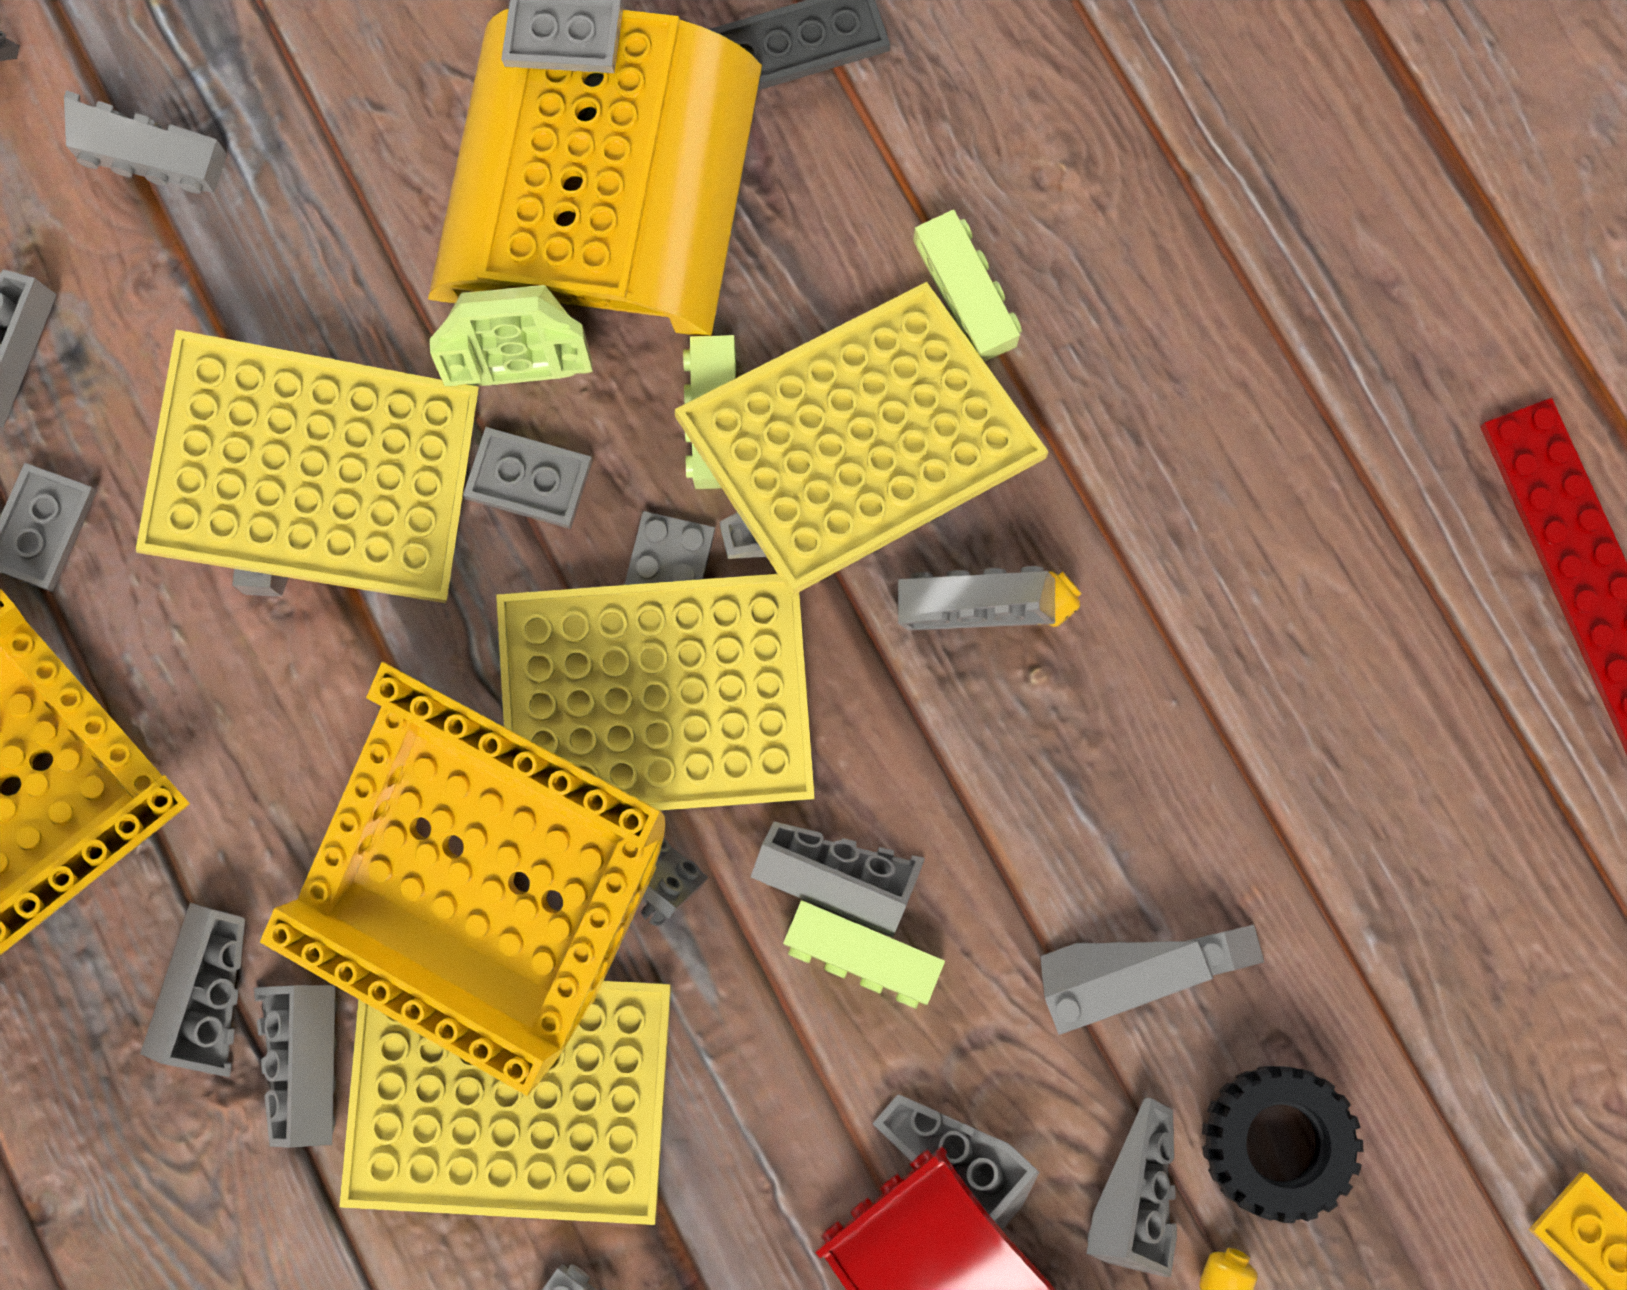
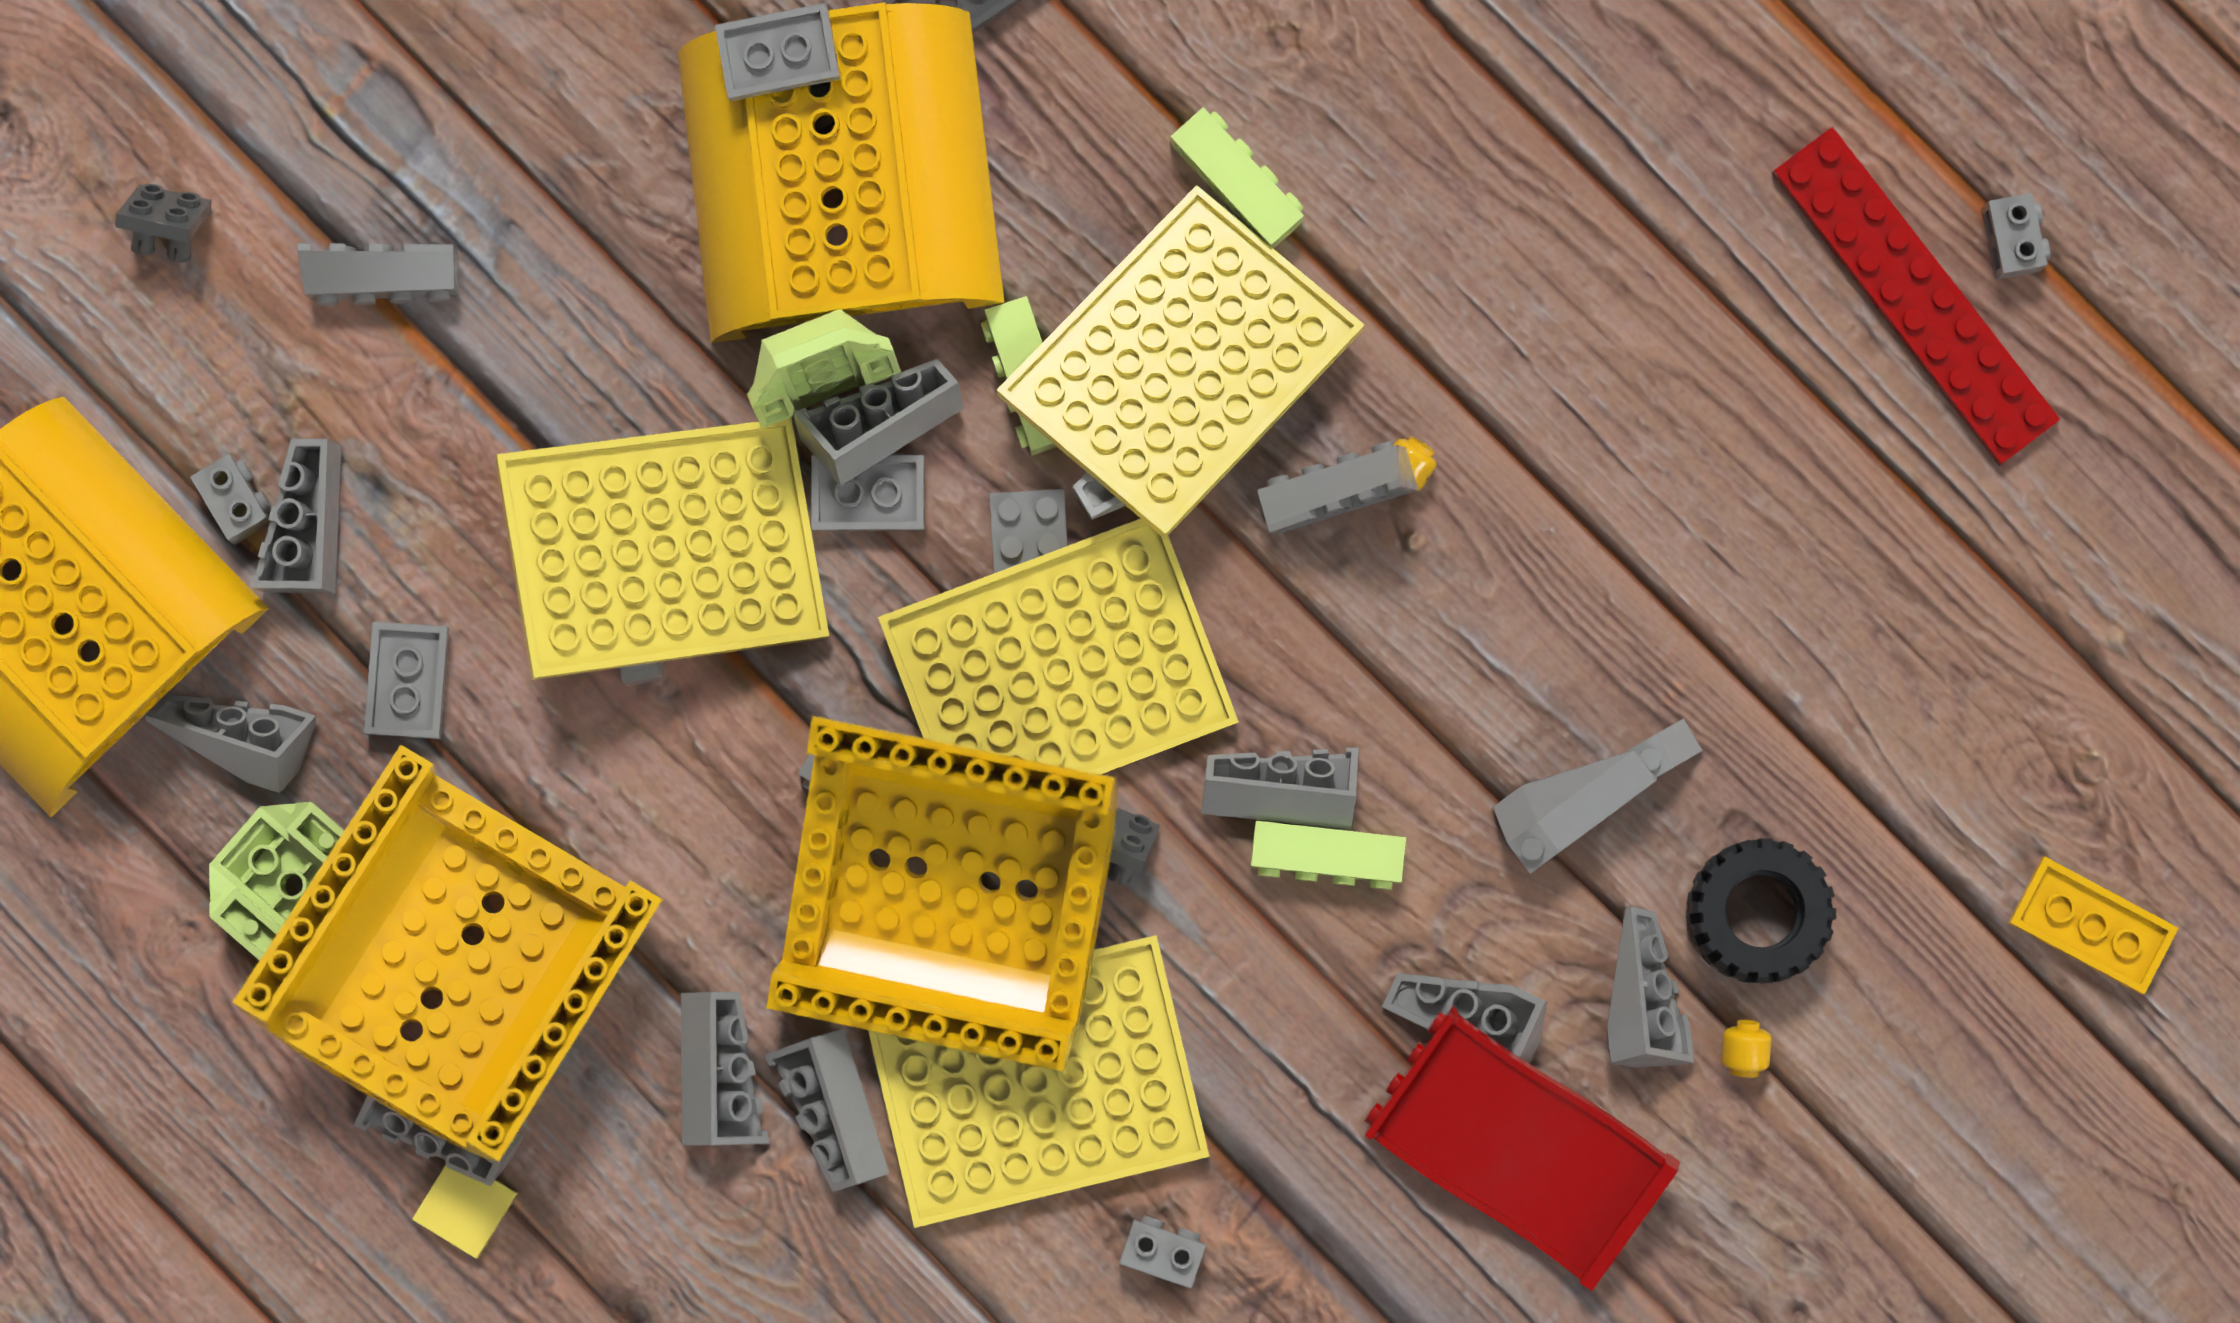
camera: 20 degrees left, 5 degrees up
none -> light grey wedge [793,359,964,486]

